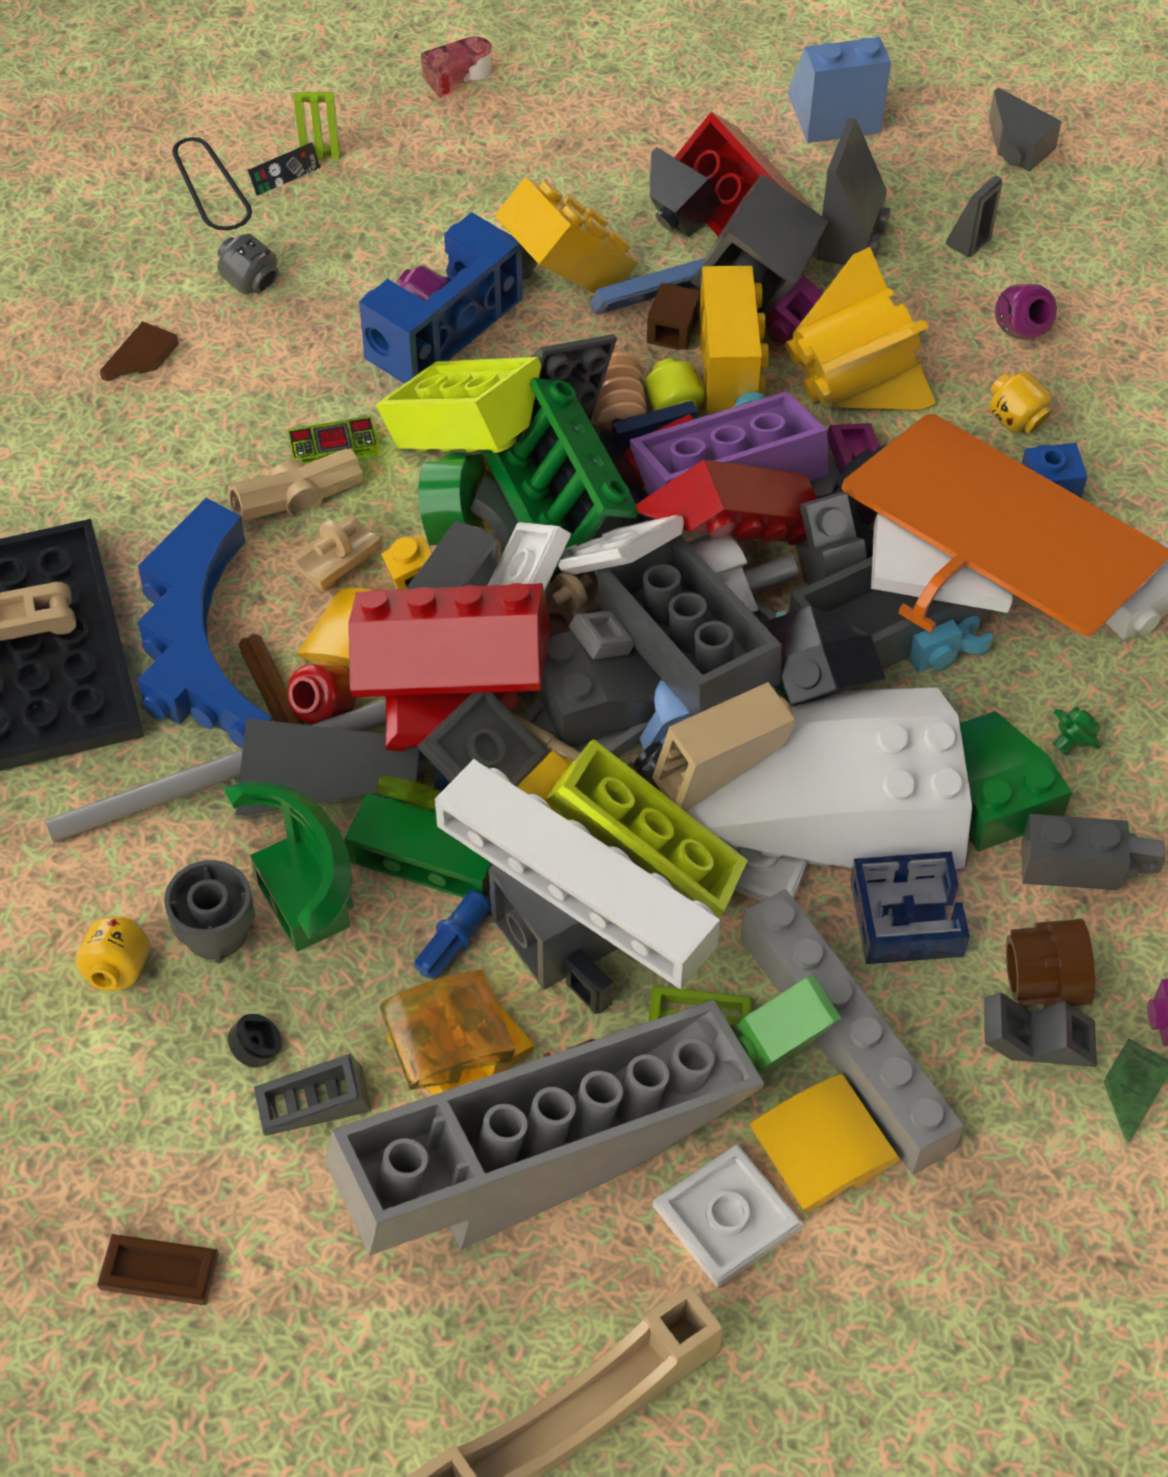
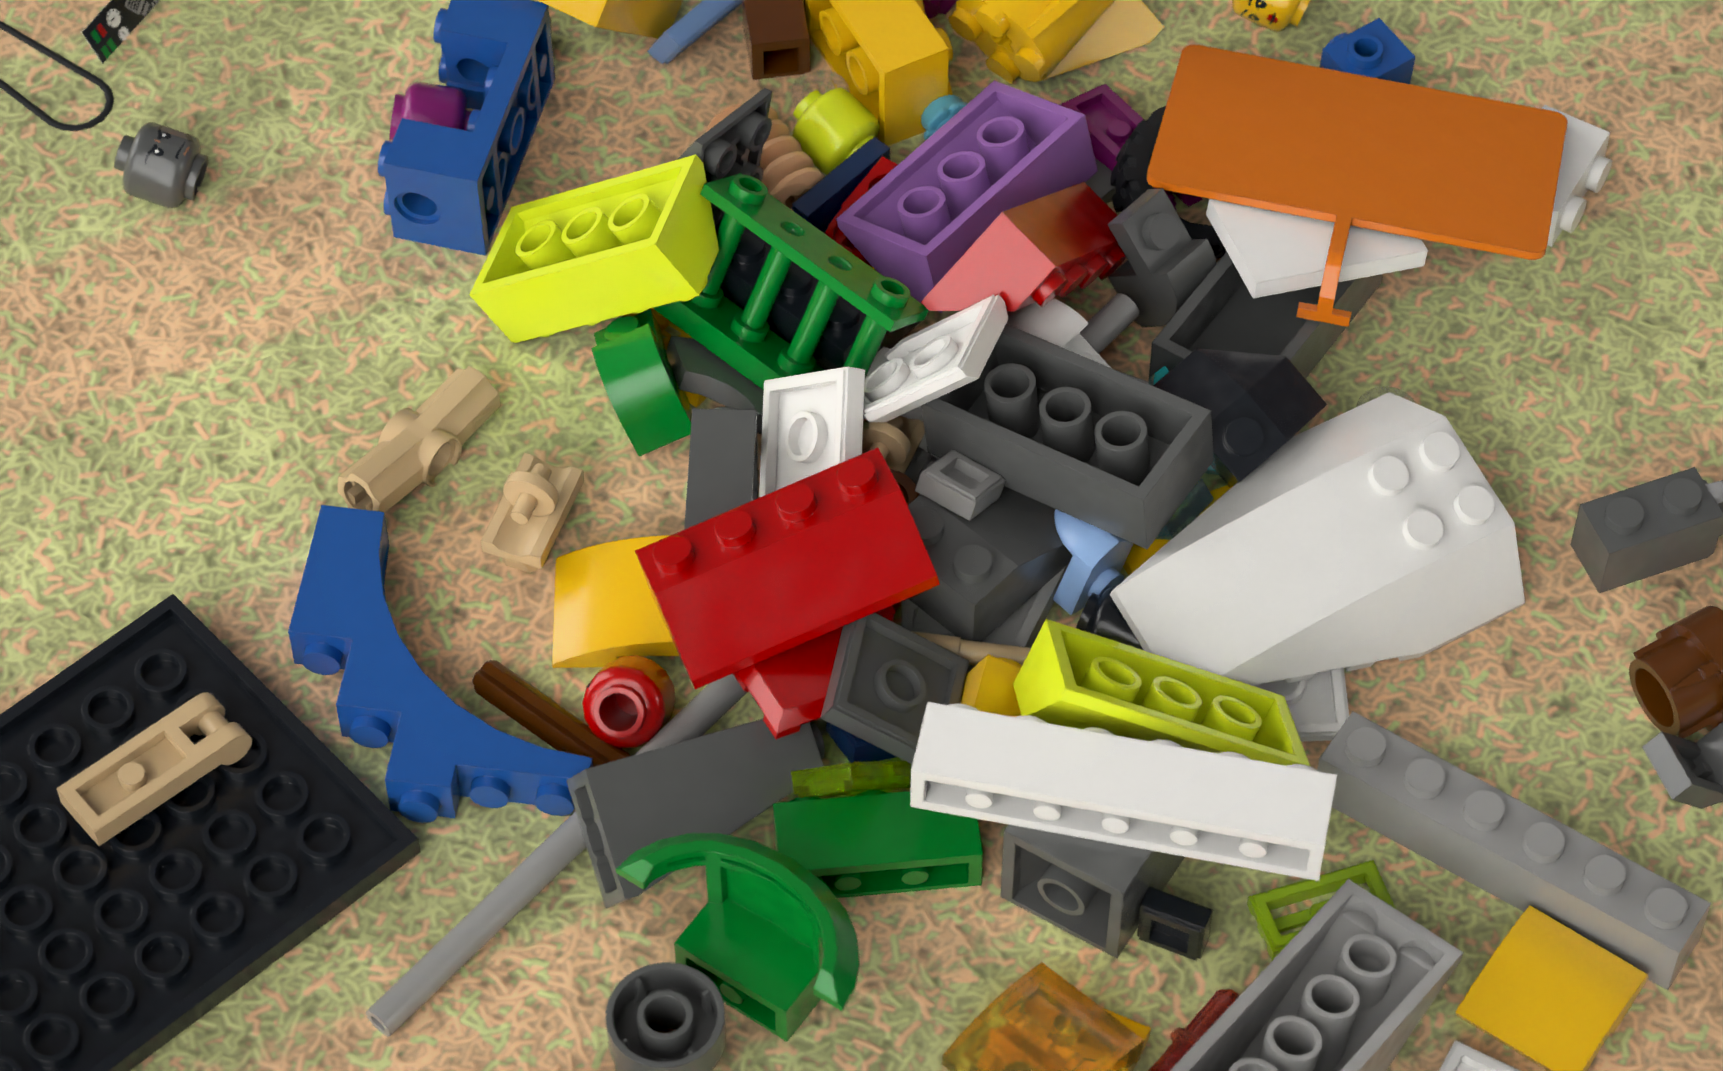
camera: 25 degrees left, 0 degrees up
reddish brown tile [100,321,179,381] -> none
tile [287,416,380,465] -> none
yellow brick [381,534,432,590] -> none
blue axle [414,890,491,980] -> none
tan slope [652,682,795,812] -> none
bright green slope [732,974,841,1076] -> none
clear blue piece [850,851,970,964] -> none
medium azure plate [909,616,993,673] -> none
green slope [960,711,1072,852] -> none
green plant [1052,706,1101,756] -> none

